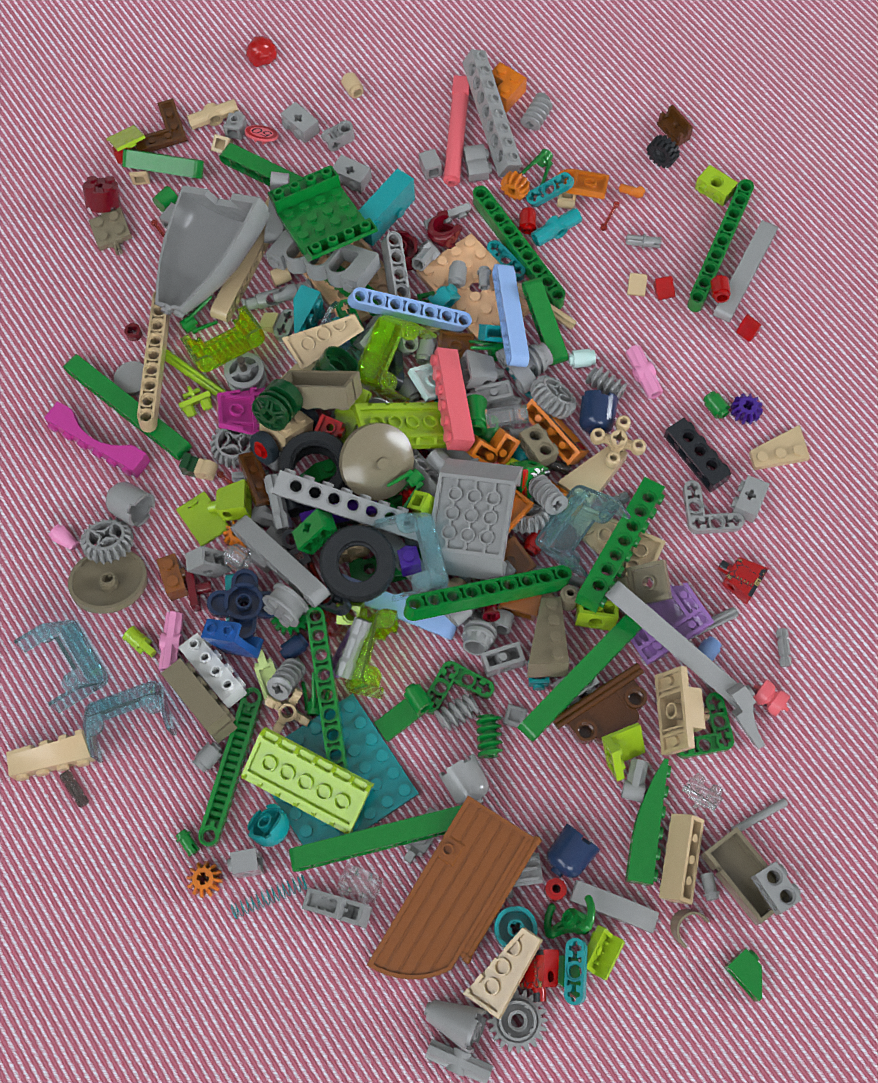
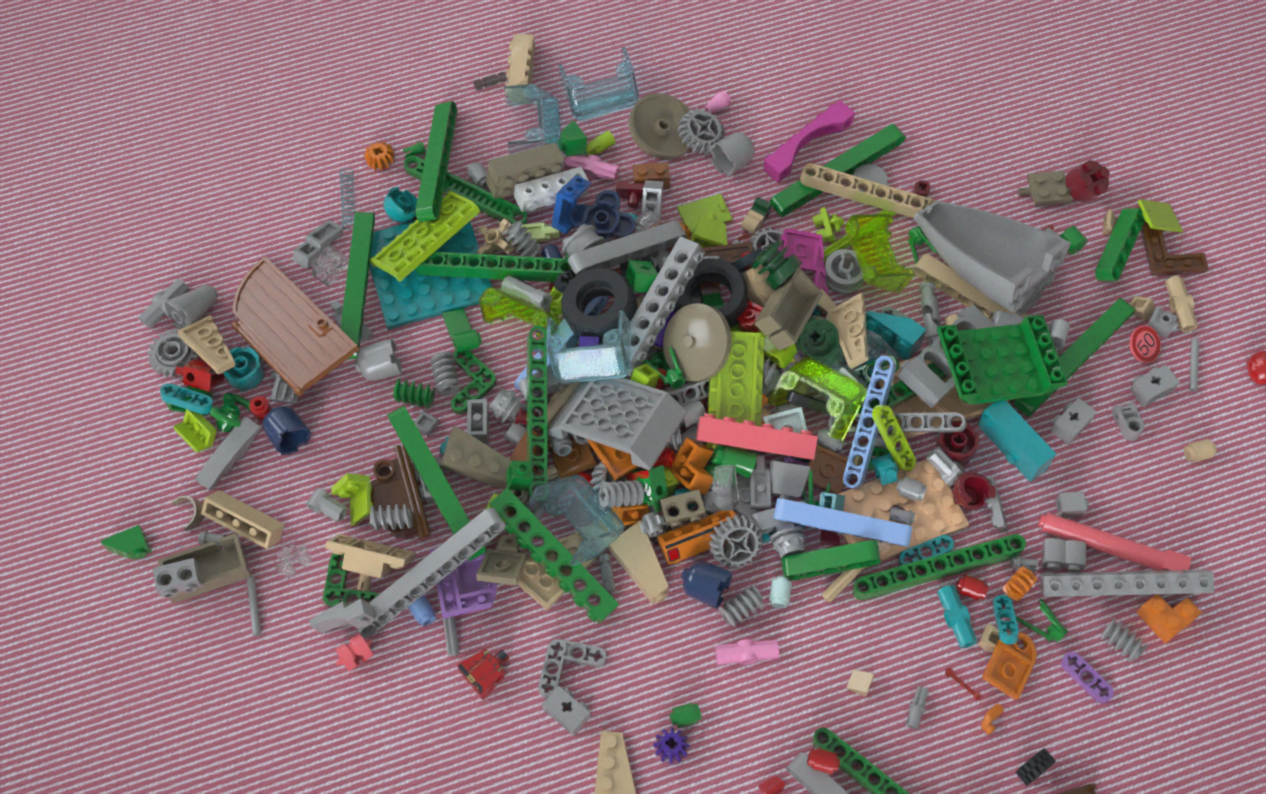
camera: 105 degrees right, 5 degrees down
light grey brick [227,848,264,879] -> none
tan slope [257,312,280,334] -> none
tan gear [590,415,646,469] -> none
green slope [625,758,671,886] -> none
red slope [653,276,676,301] -> none
black brick [664,417,731,493] -> none
light grey axle [776,628,792,667] -> none
none -> light grey piece [370,503,413,531]
none -> green beam [415,101,458,223]
none -> green brick [506,461,533,491]
none -> green slope [558,121,587,156]
none -> light grey gear [639,512,666,537]
none -> lime beam [872,405,916,471]
none -> light grey pin [1011,556,1038,572]
none -> medium lavender beam [1061,652,1114,703]
none -> light grey piece [1189,338,1199,392]

